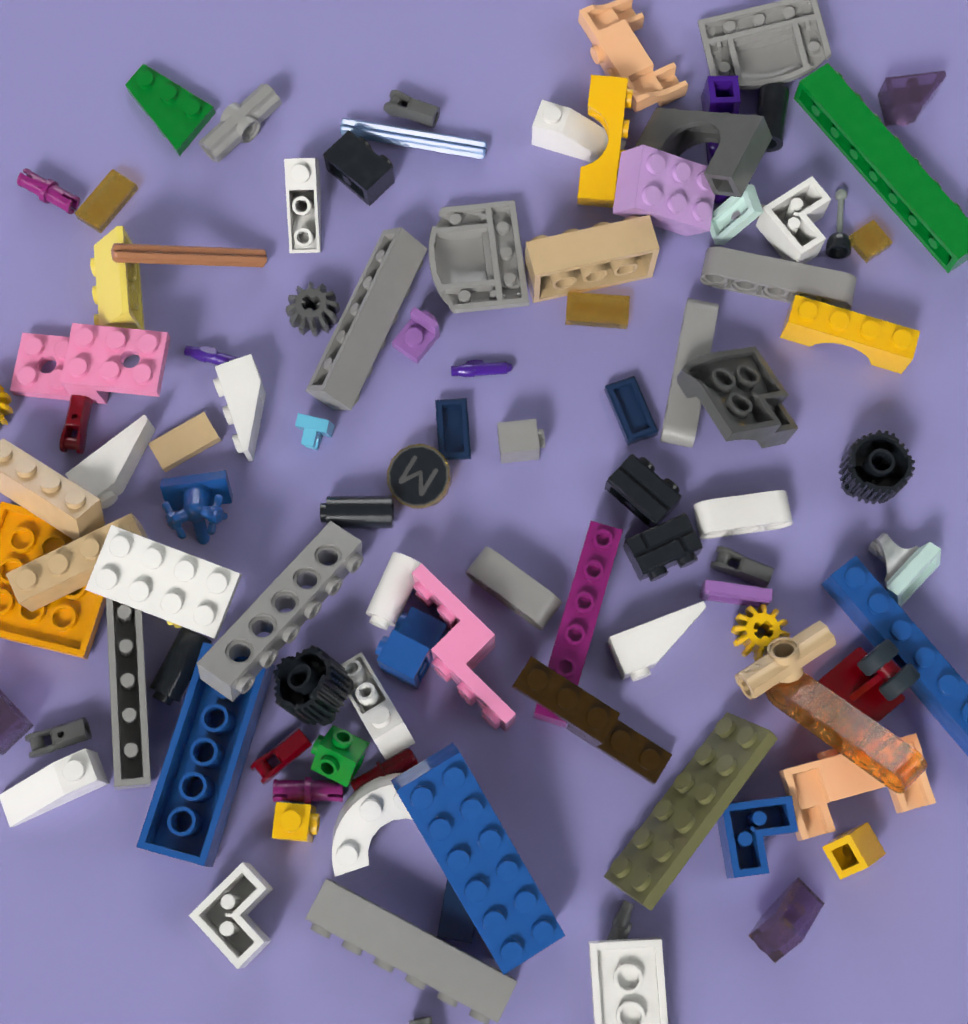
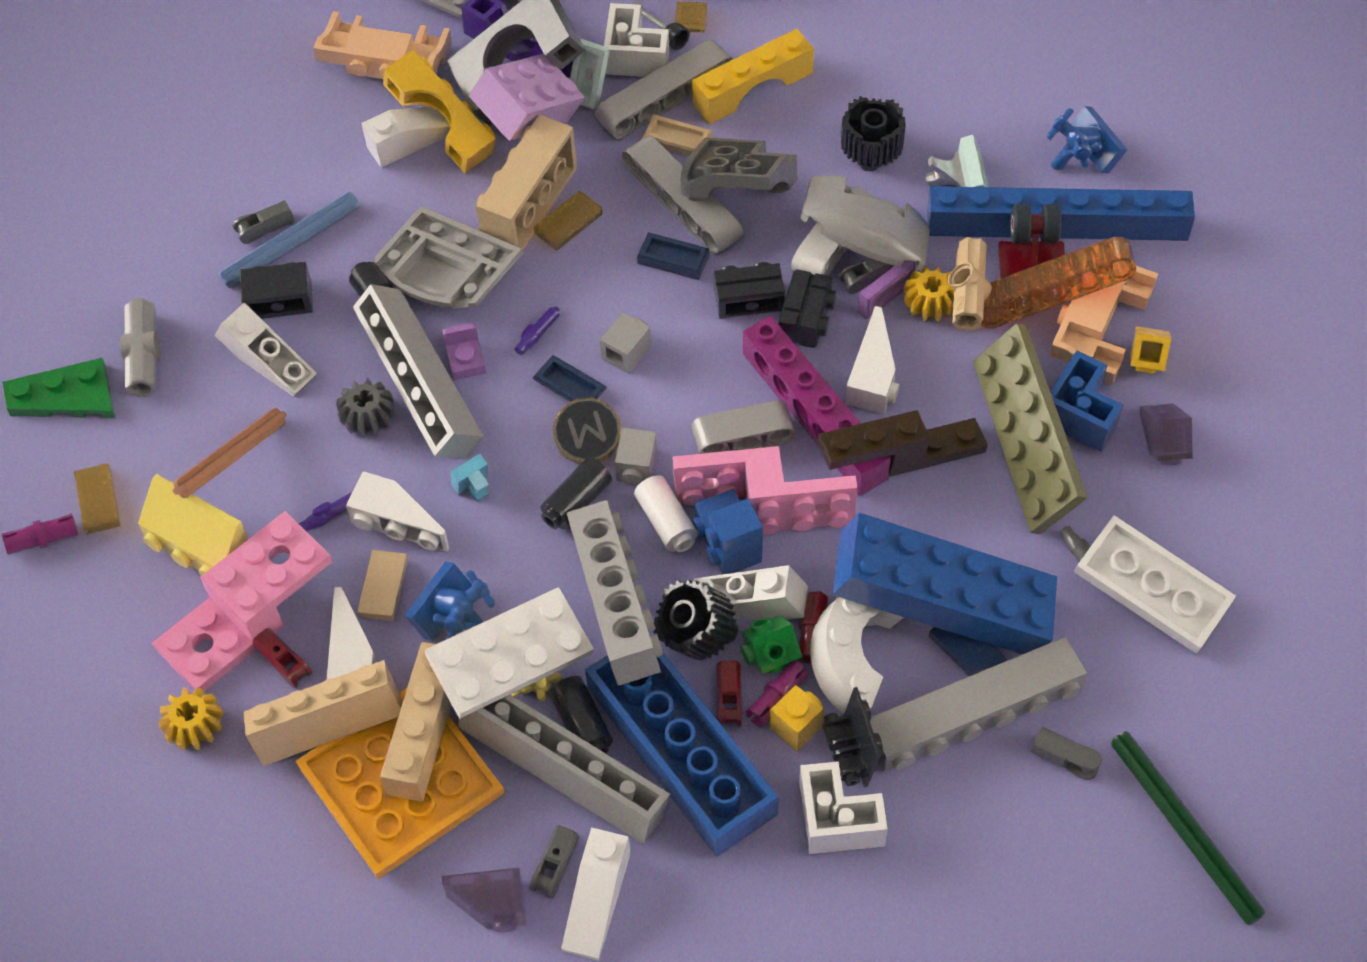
camera: 50 degrees left, 15 degrees down
none -> black brick [349,262,393,297]
none -> light grey brick [615,428,657,485]
none -> tan tile [642,114,712,157]
none -> light grey slope [800,176,930,270]
none -> black hinge [822,687,883,788]

